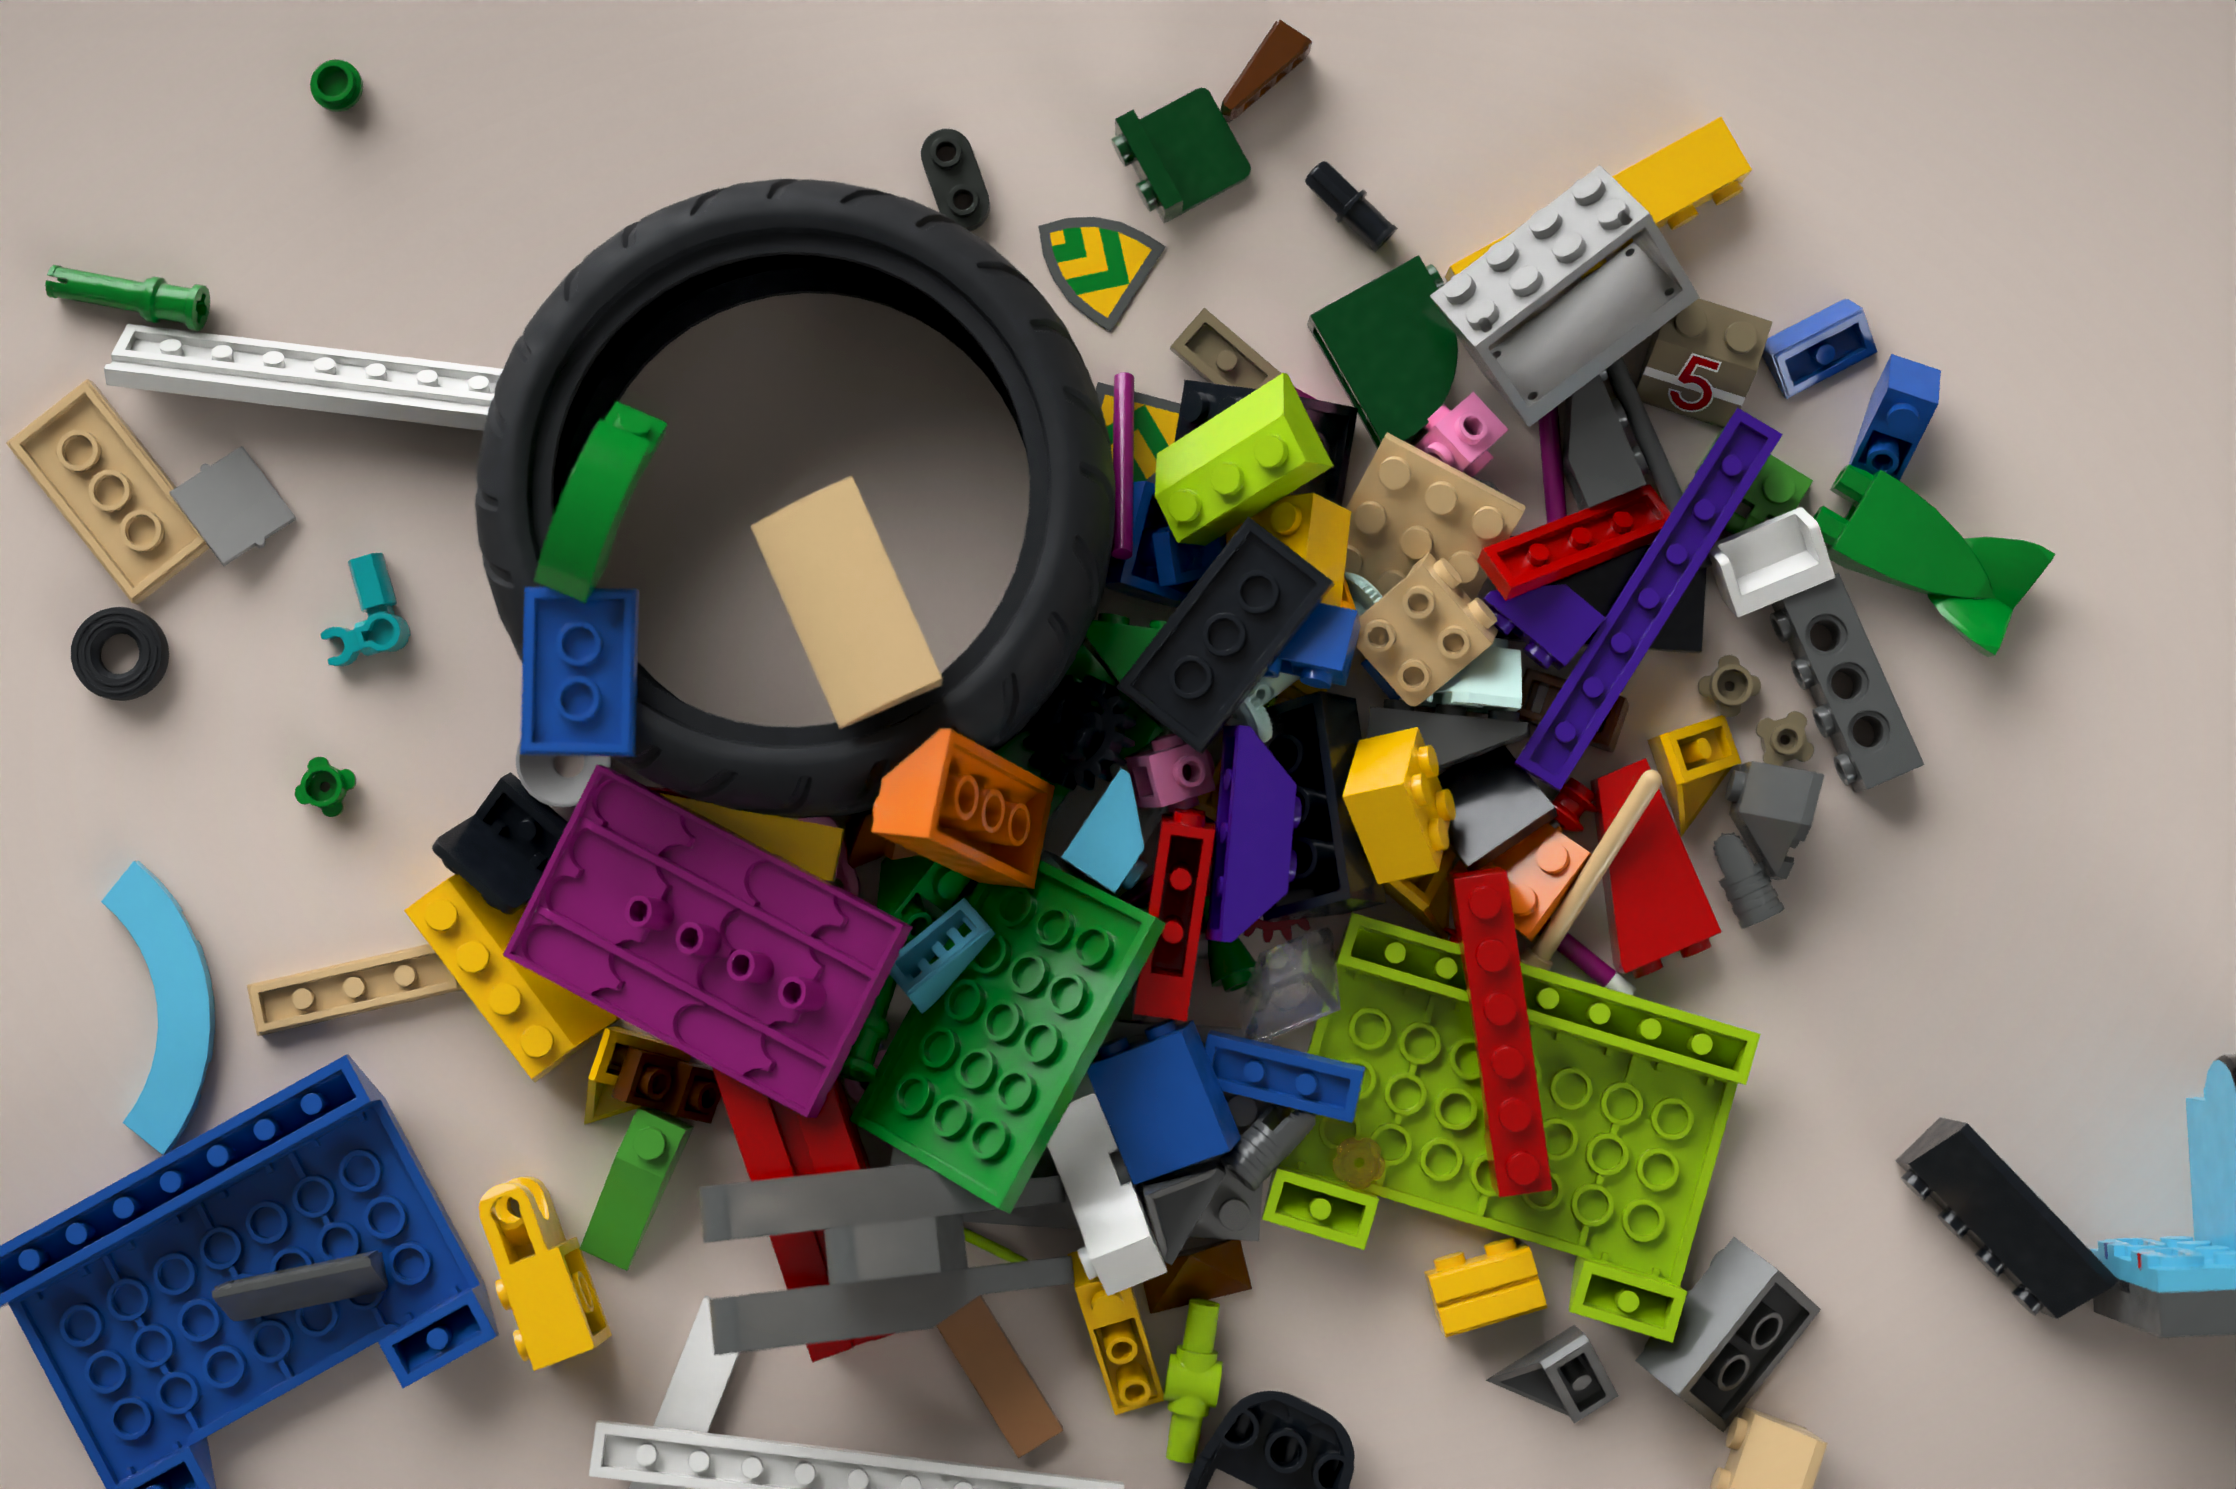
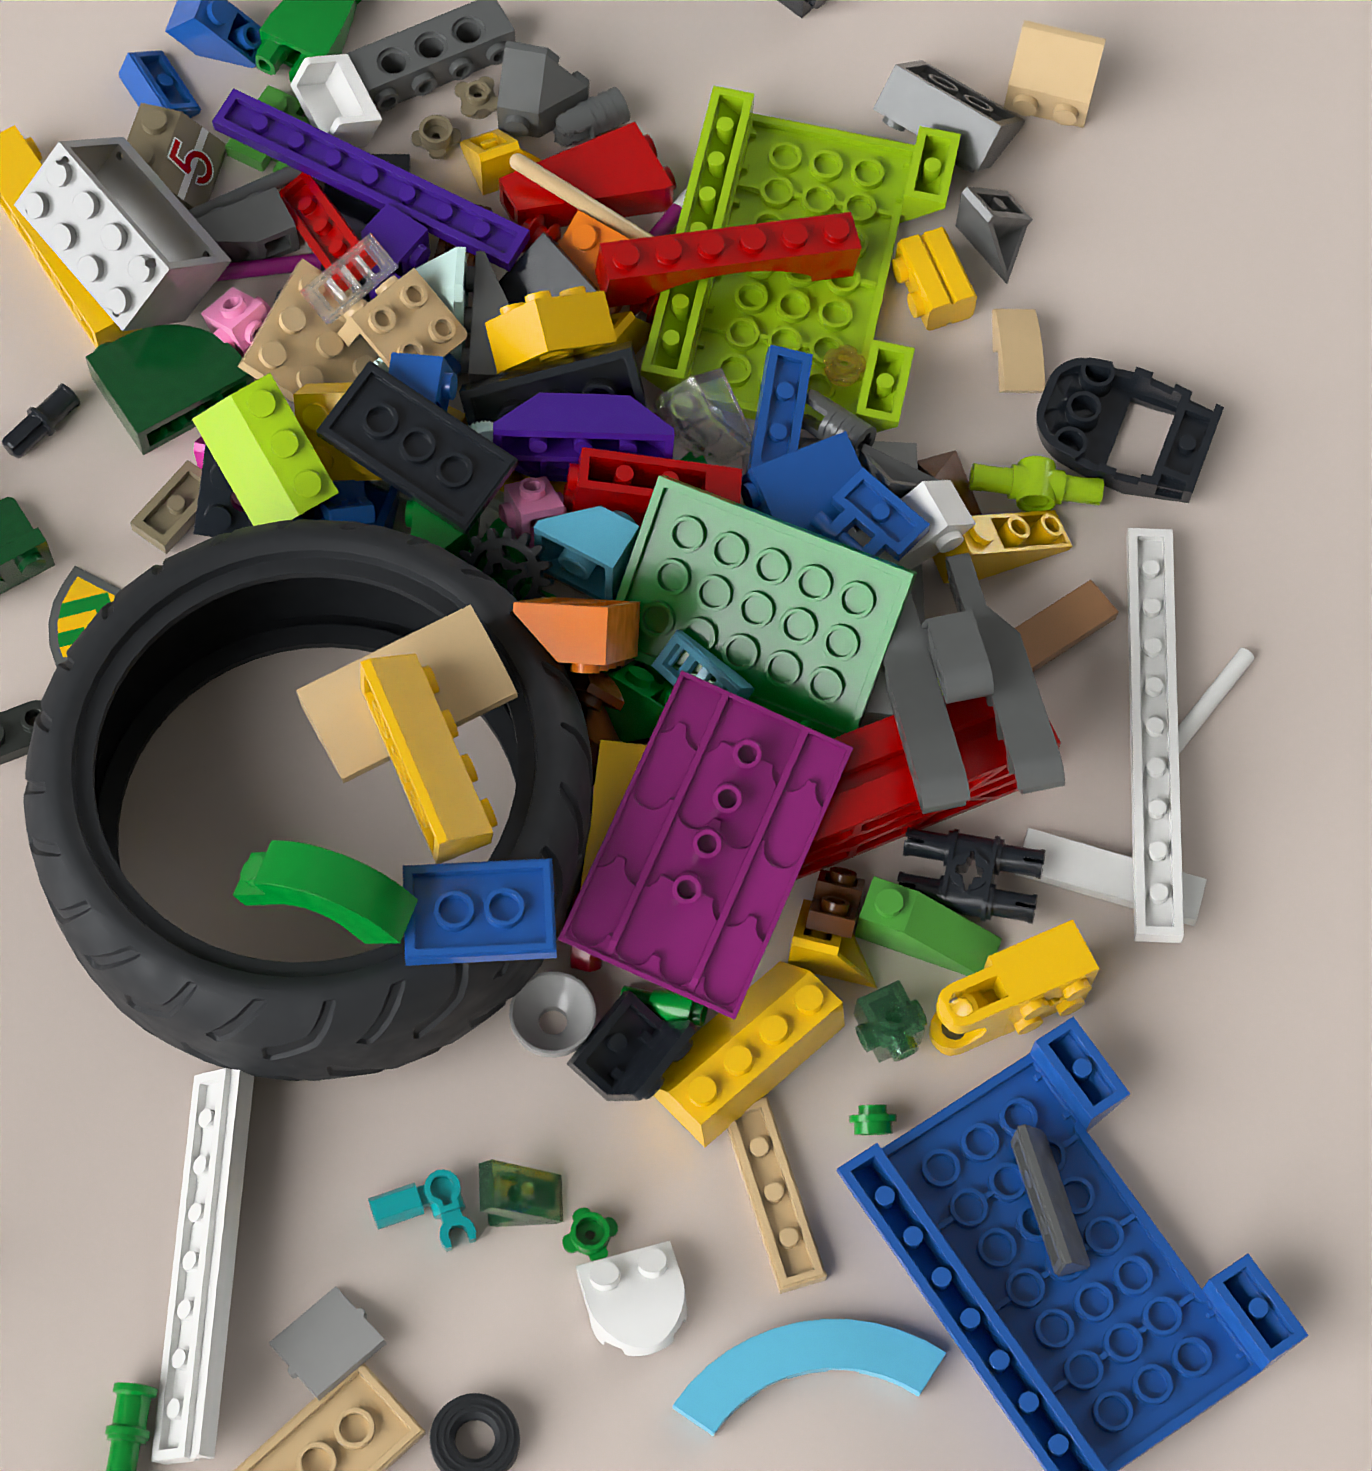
camera: 100 degrees left, 20 degrees down
none -> clear slope [300,233,399,325]
none -> yellow slope [360,653,498,864]
none -> clear green slope [478,1159,563,1227]
none -> white slope [576,1241,687,1356]
none -> blue plate [810,467,930,562]
none -> green plate [849,1105,897,1135]
none -> clear green brick [853,980,927,1063]
none -> black pin [897,827,1046,924]
none -> tan slope [992,309,1045,393]

